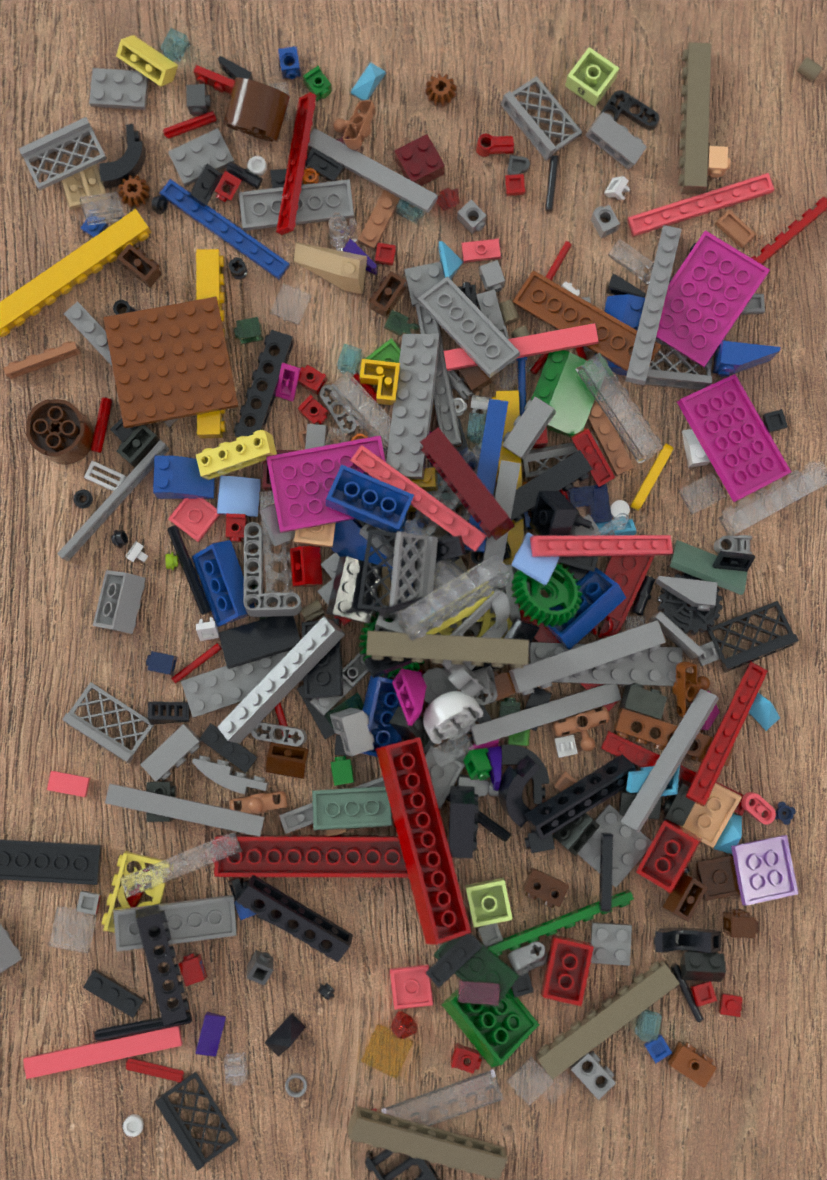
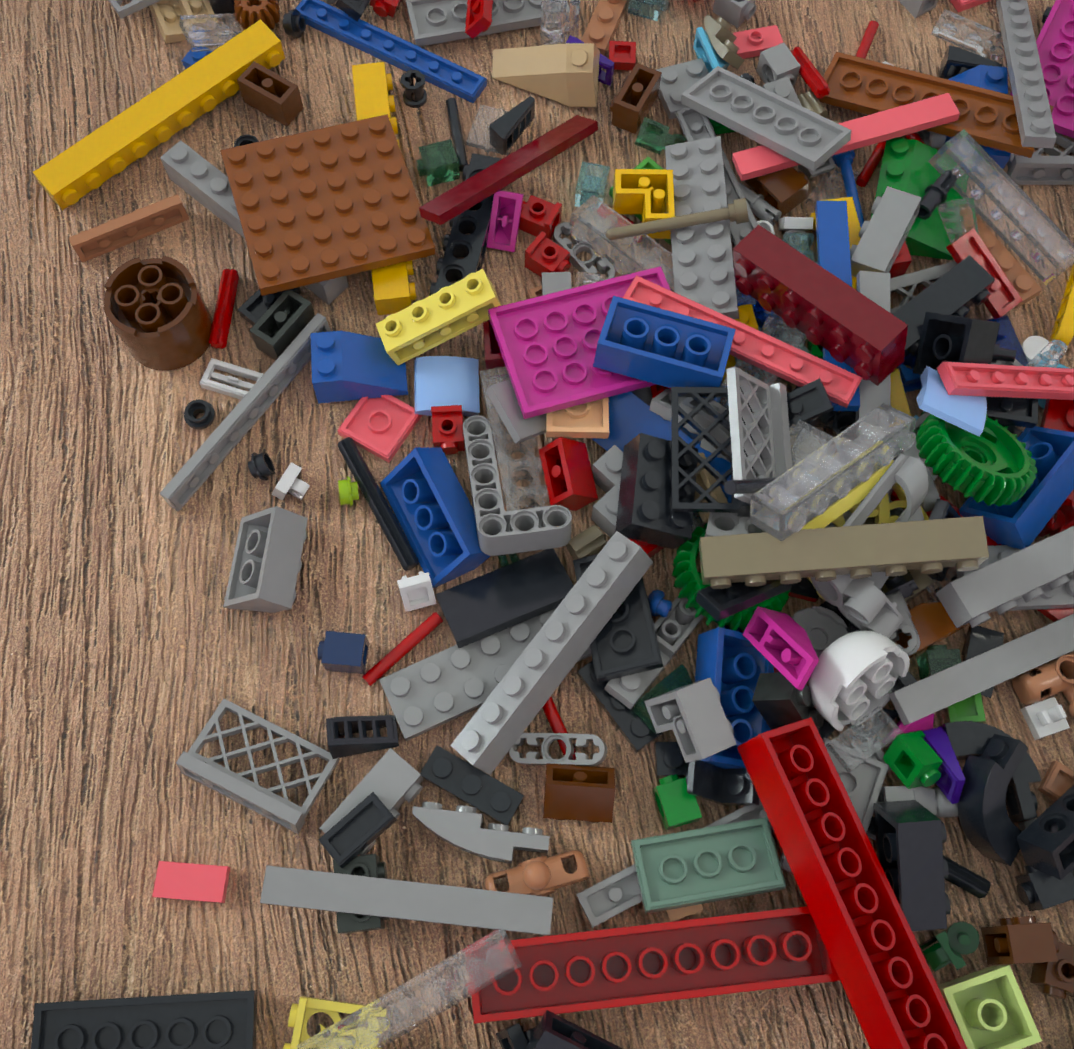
camera: 10 degrees left, 15 degrees down
none -> black tile [318,792,397,869]
none -> dark red tile [419,115,598,225]
none -> black bar [446,98,468,172]
none -> black slope [489,96,535,155]
none -> dark tan piece [606,198,749,240]
none -> blue arm [648,590,673,617]
none -> black bracket [686,760,760,805]
none -> dark tan slope [704,13,744,69]
none -> red axle [790,47,830,99]
none -> black axle [917,170,957,220]
none -> dark green hips [919,921,980,972]
none -> clear slope [938,198,979,243]
none -> reddish brown brick [981,916,1059,965]

